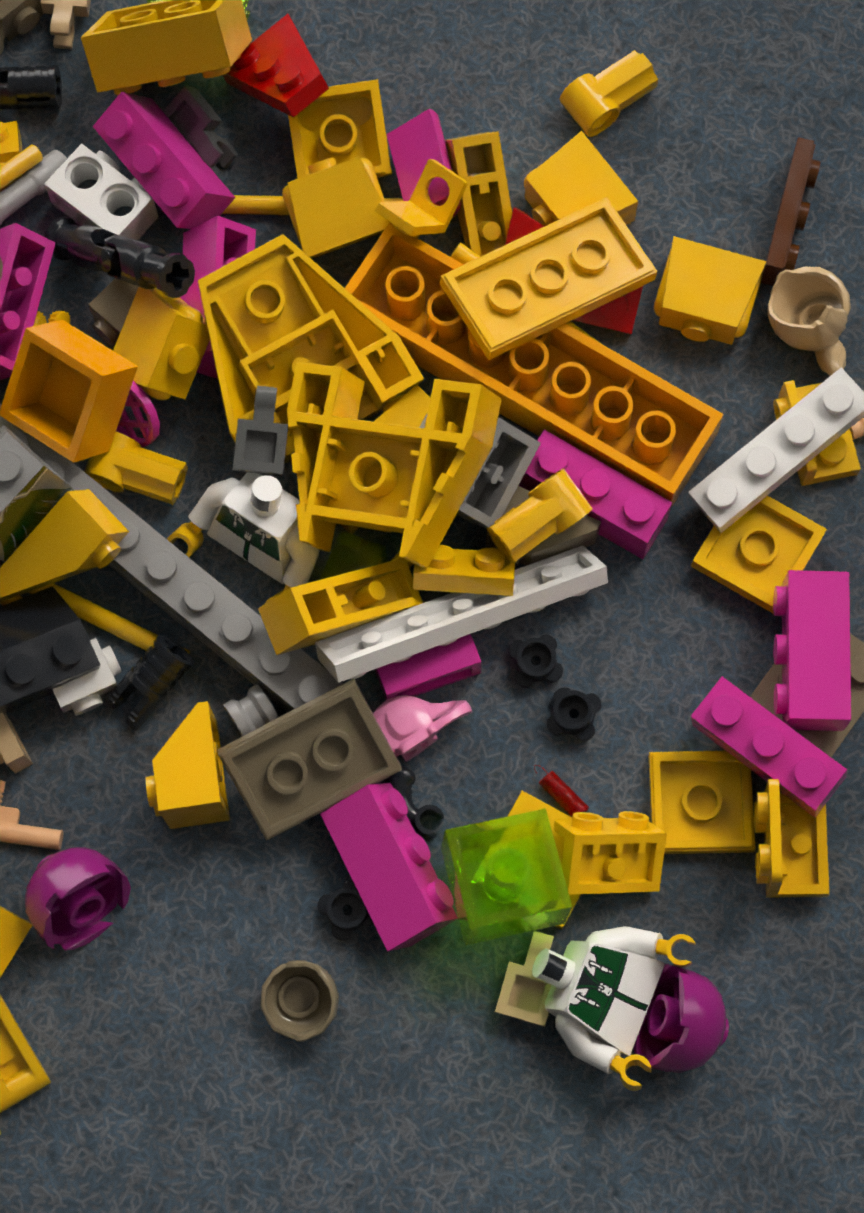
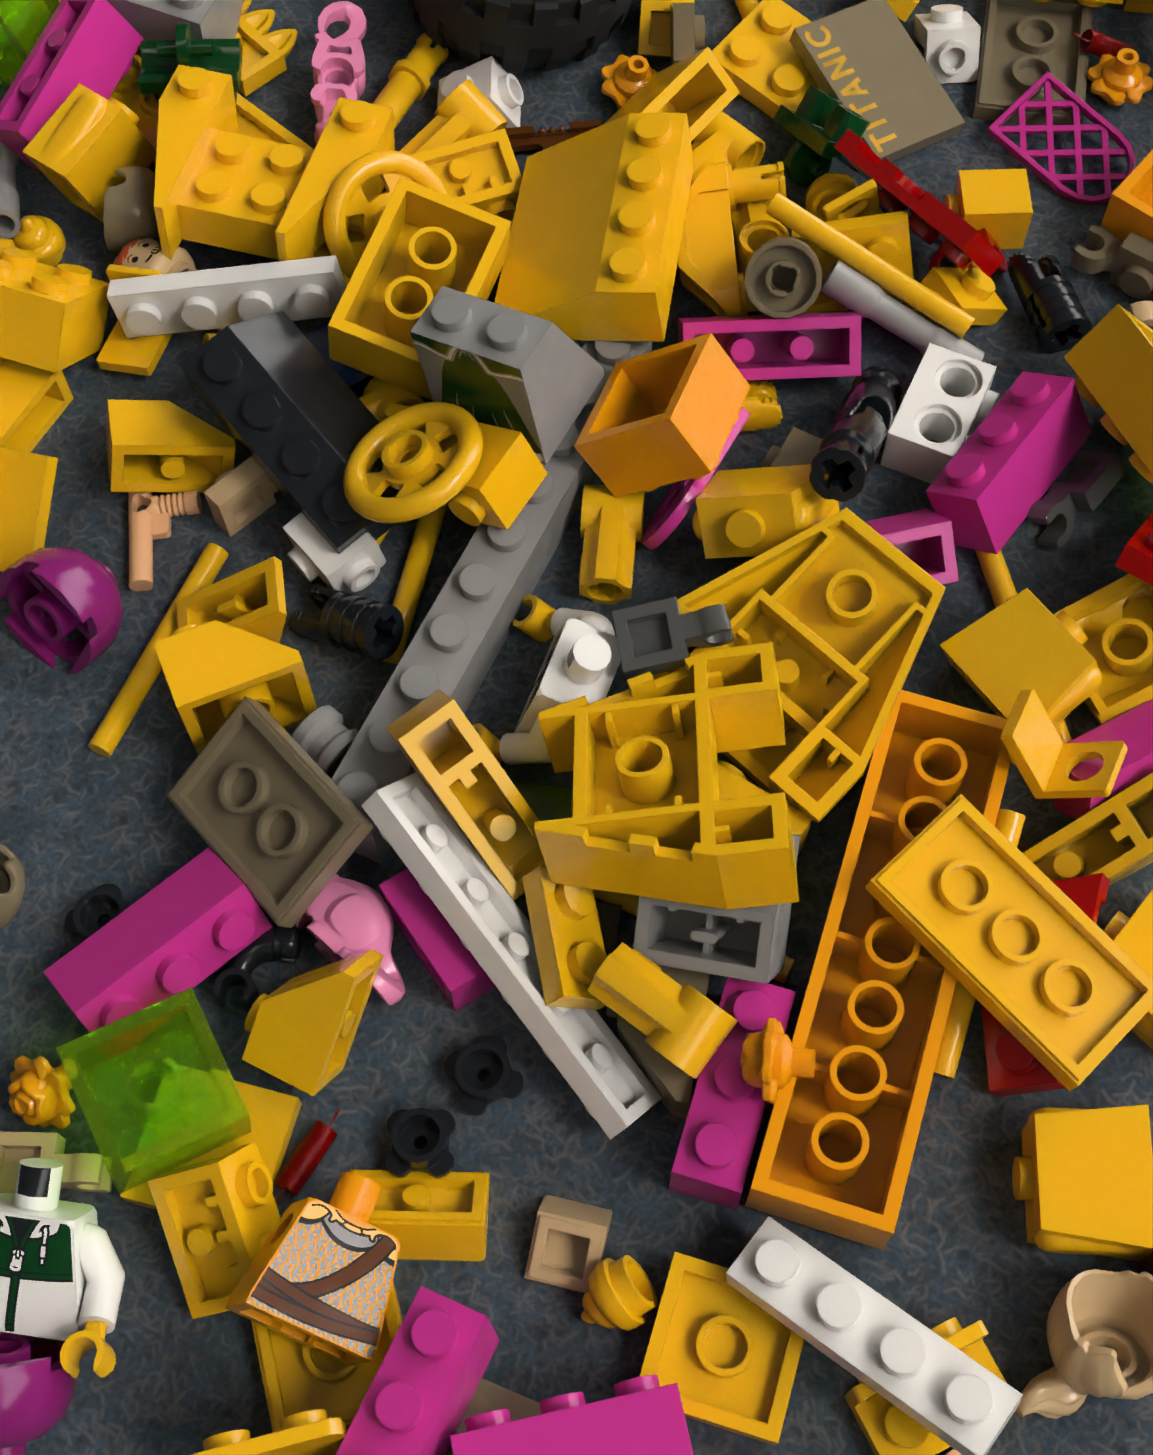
camera: 75 degrees right, 10 degrees down
none -> light orange plant [8,1055,81,1129]
none -> yellow bar [88,543,229,758]
none -> yellow slope [176,556,287,643]
none -> torso [225,1172,400,1365]
none -> yellow slope [242,949,384,1096]
none -> yellow plate [343,402,483,524]
none -> yellow slope [350,1169,490,1261]
none -> tan slope [524,1195,613,1293]
none -> yellow plate [581,1255,657,1331]
none -> light orange plant [740,1018,815,1104]

